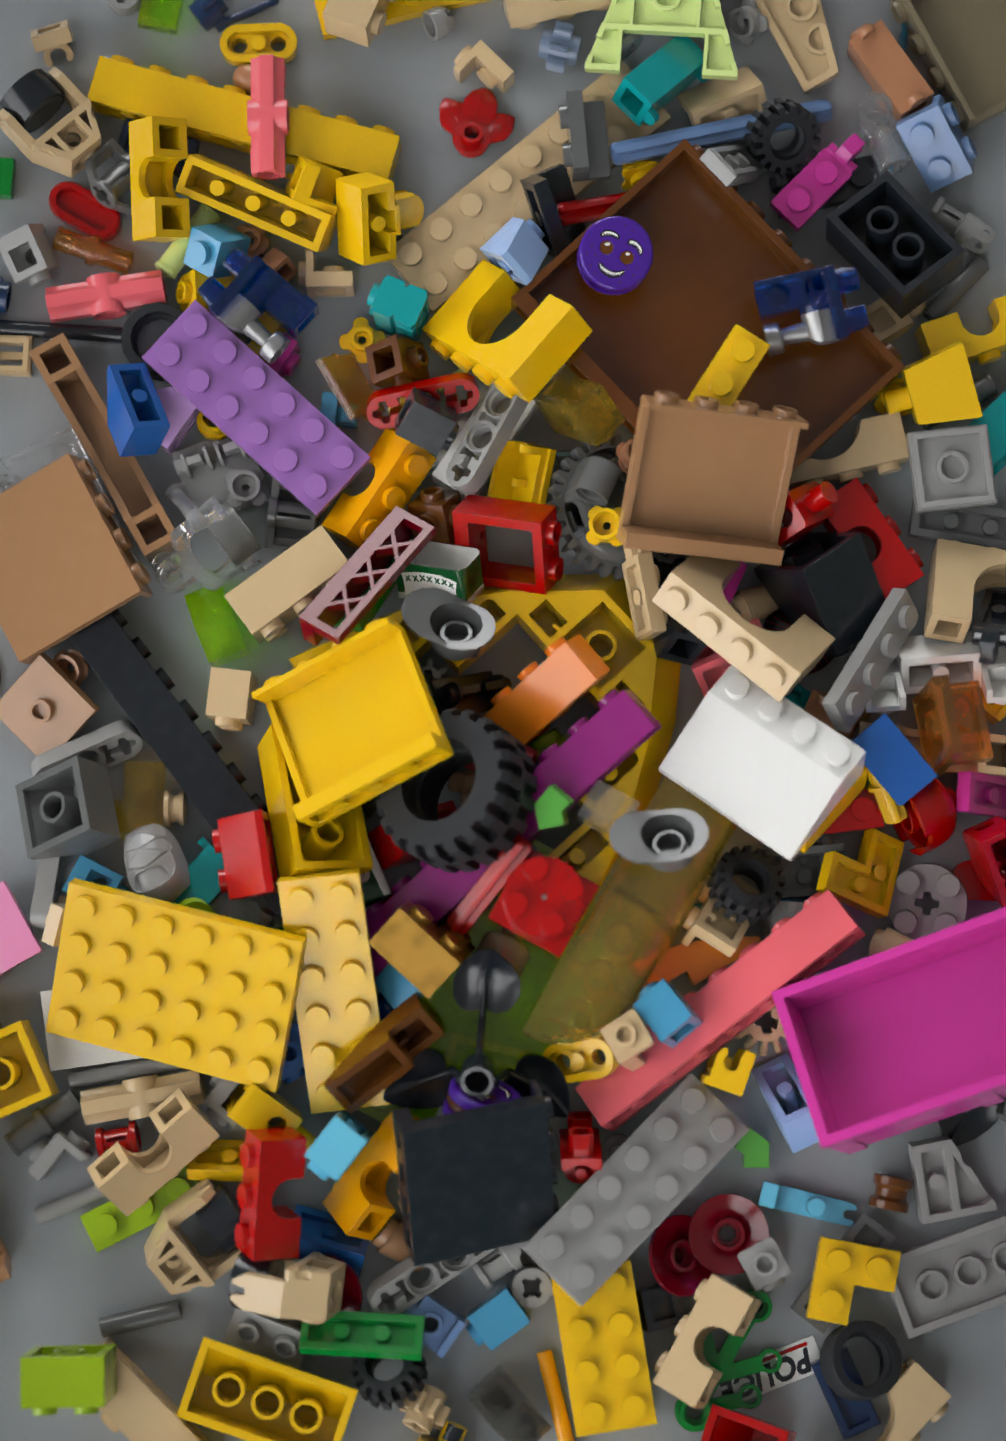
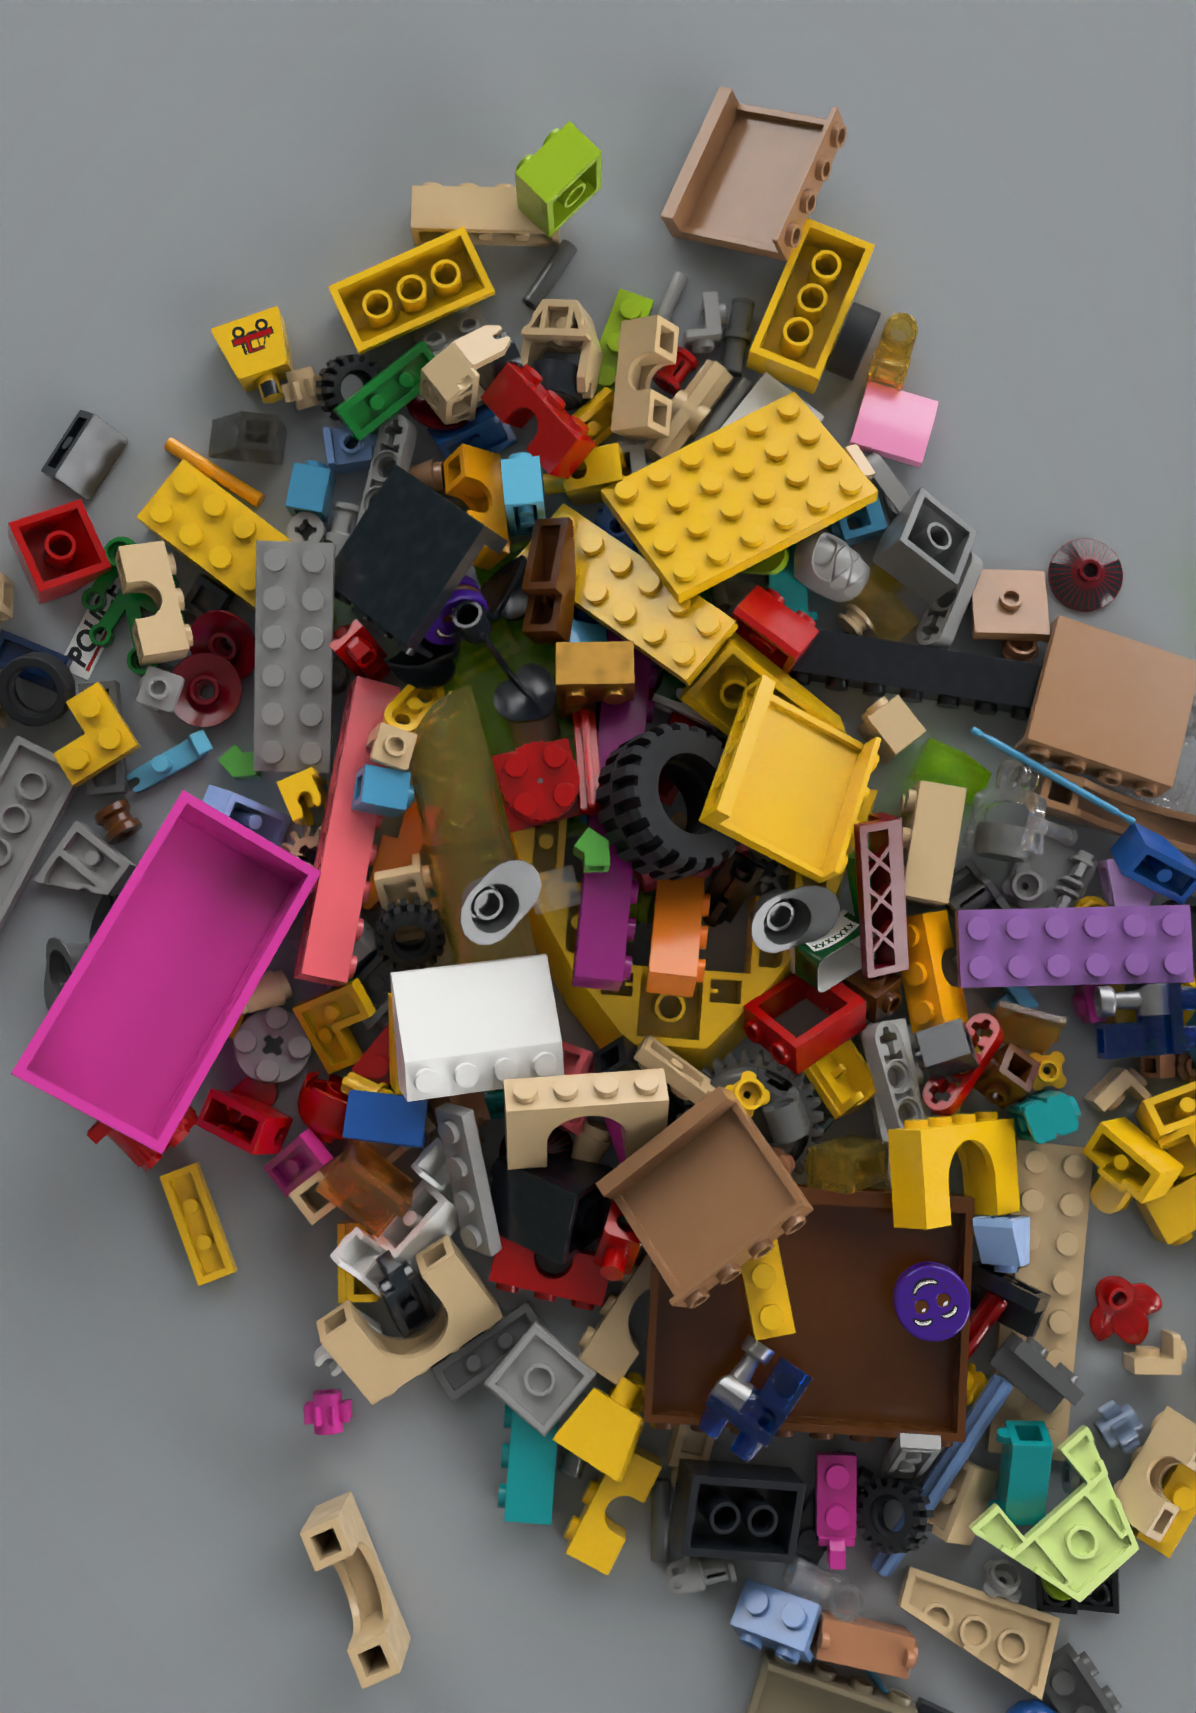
camera: 140 degrees right, 0 degrees up
none -> dark azure piece [970,726,1136,825]

